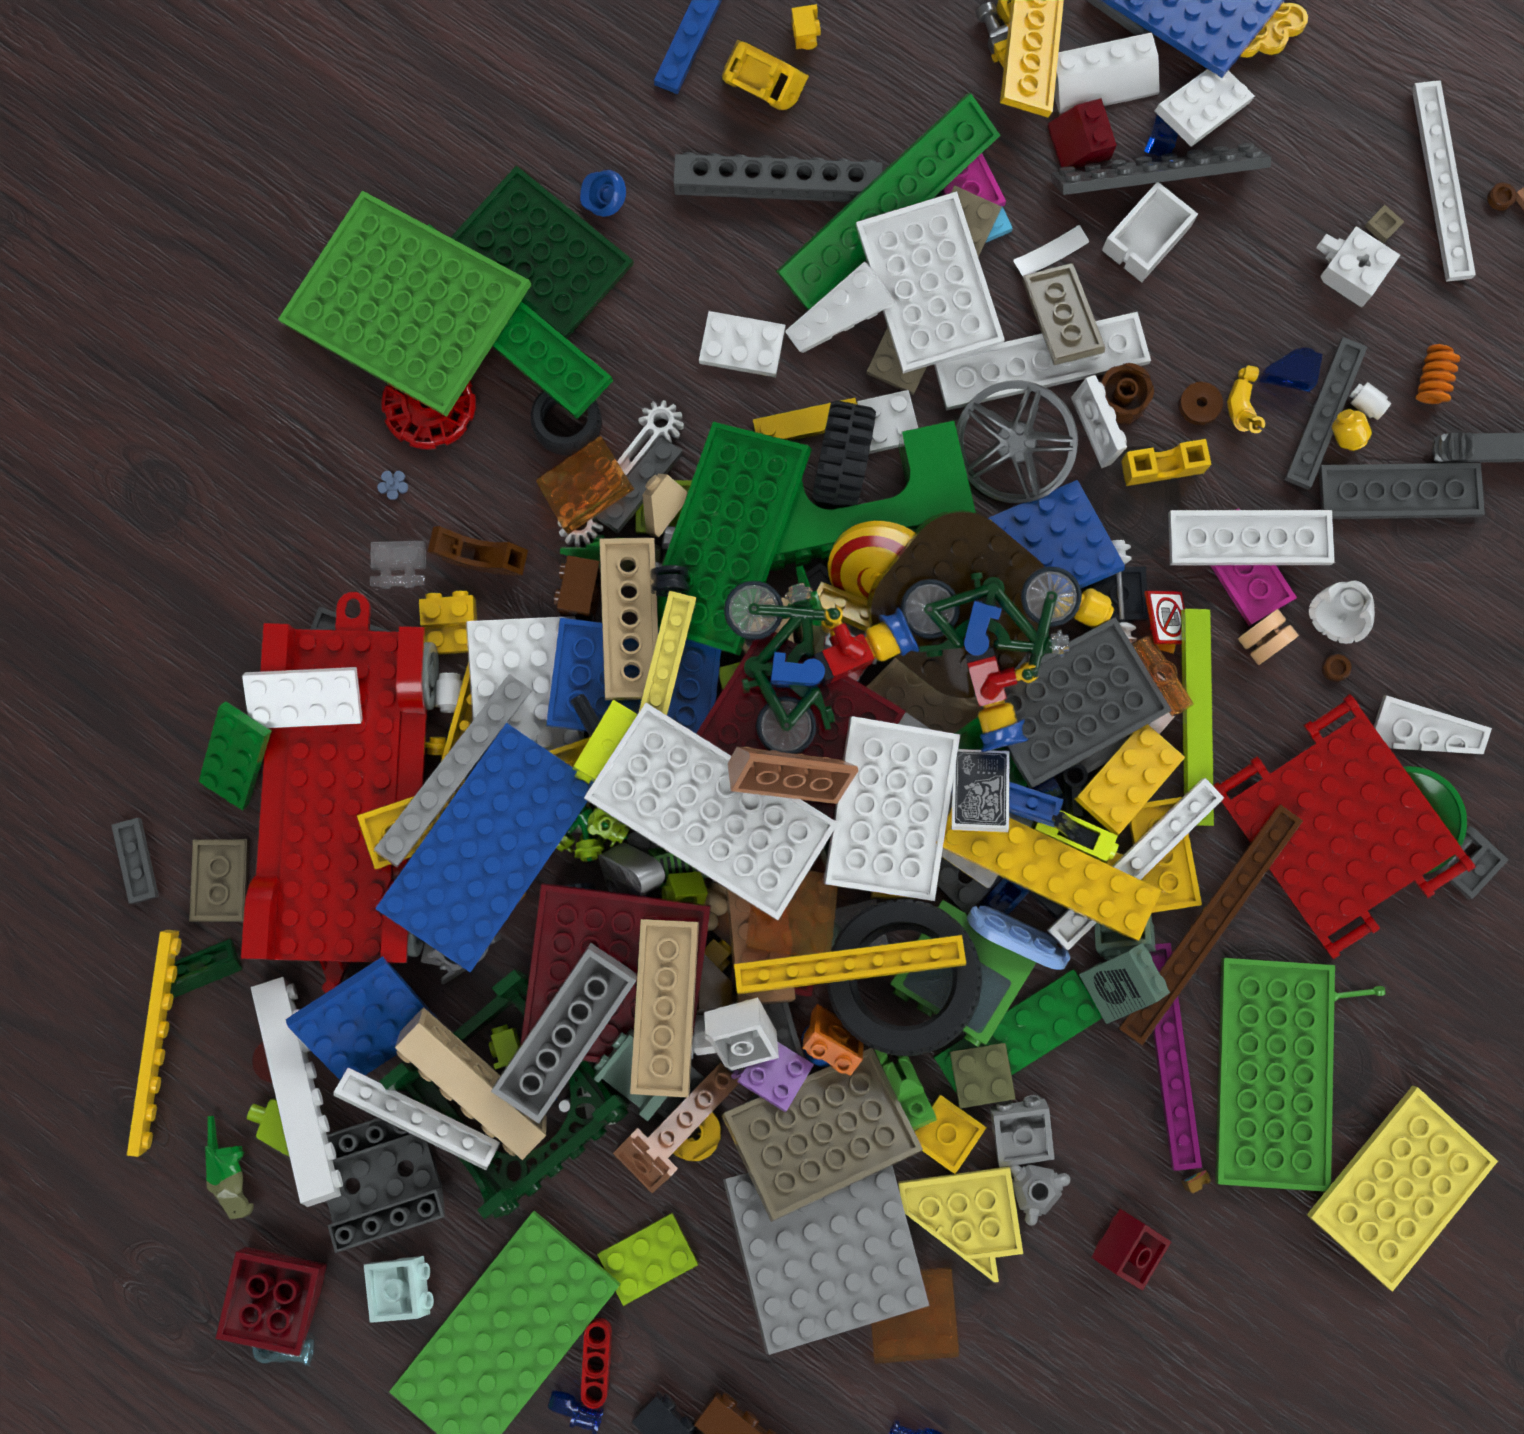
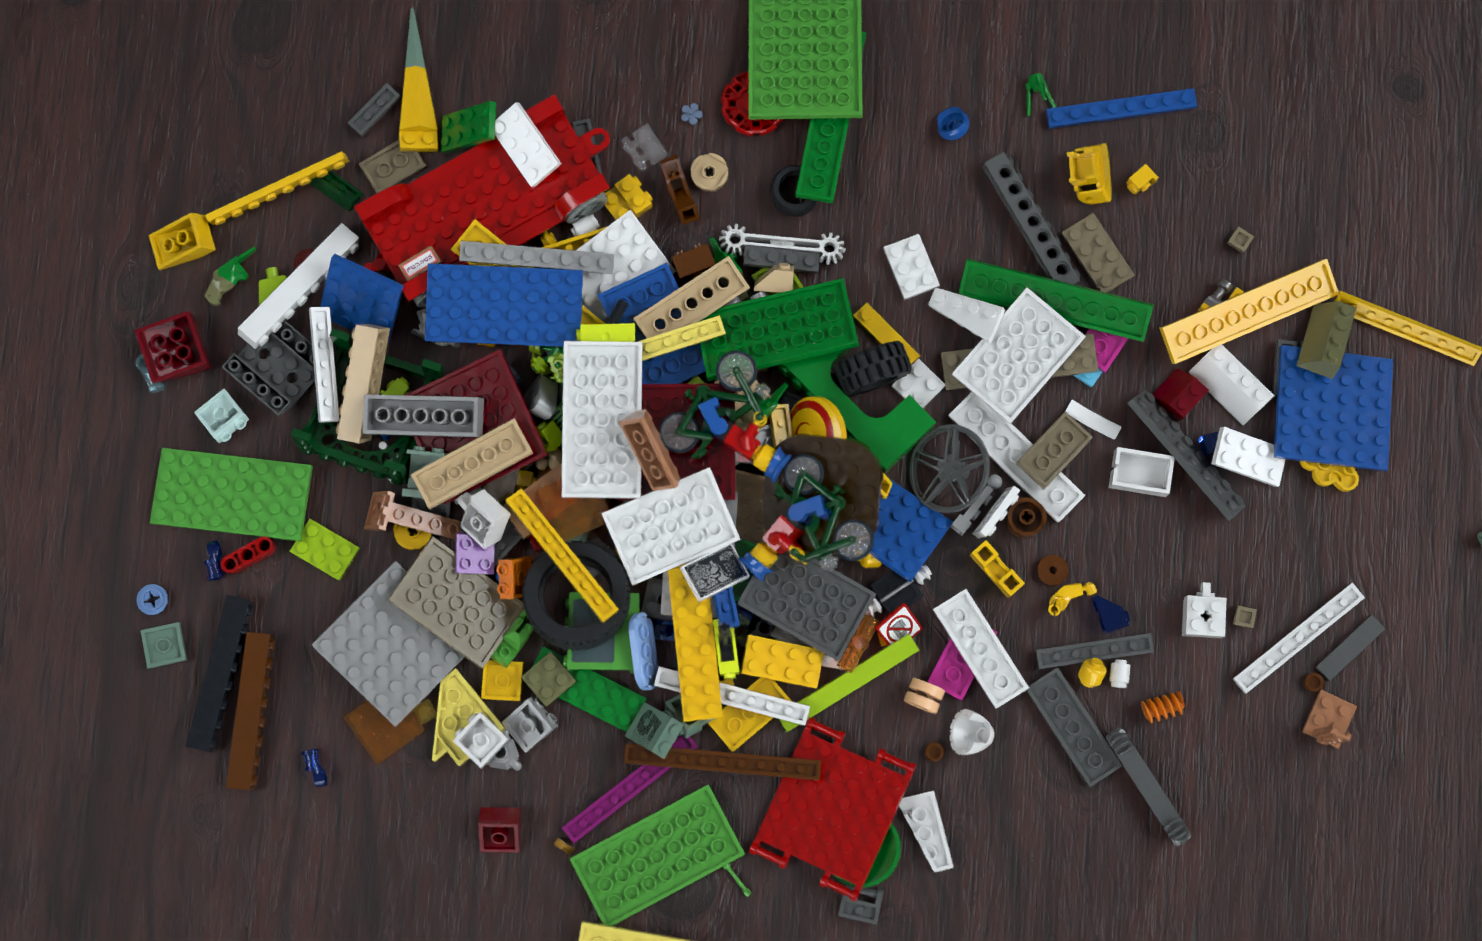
camera: 55 degrees right, 0 degrees up
dark green plate [450,166,634,339] -> none
clear orange plate [536,436,635,534] -> none
black wheel [650,565,690,597] -> none
yellow head [1071,588,1114,628] -> none
none -> yellow slope [149,212,216,270]
none -> tile [398,246,442,281]
none -> yellow plate [399,7,438,152]
none -> clear yellow plate [413,699,437,725]
none -> white plate [453,712,509,768]
none -> tan plate [691,153,728,192]
none -> light grey plate [951,474,1002,536]
none -> green plant [1025,73,1057,117]
none -> dark tan plate [1061,213,1135,293]
none -> dark grey tile [1315,615,1385,681]

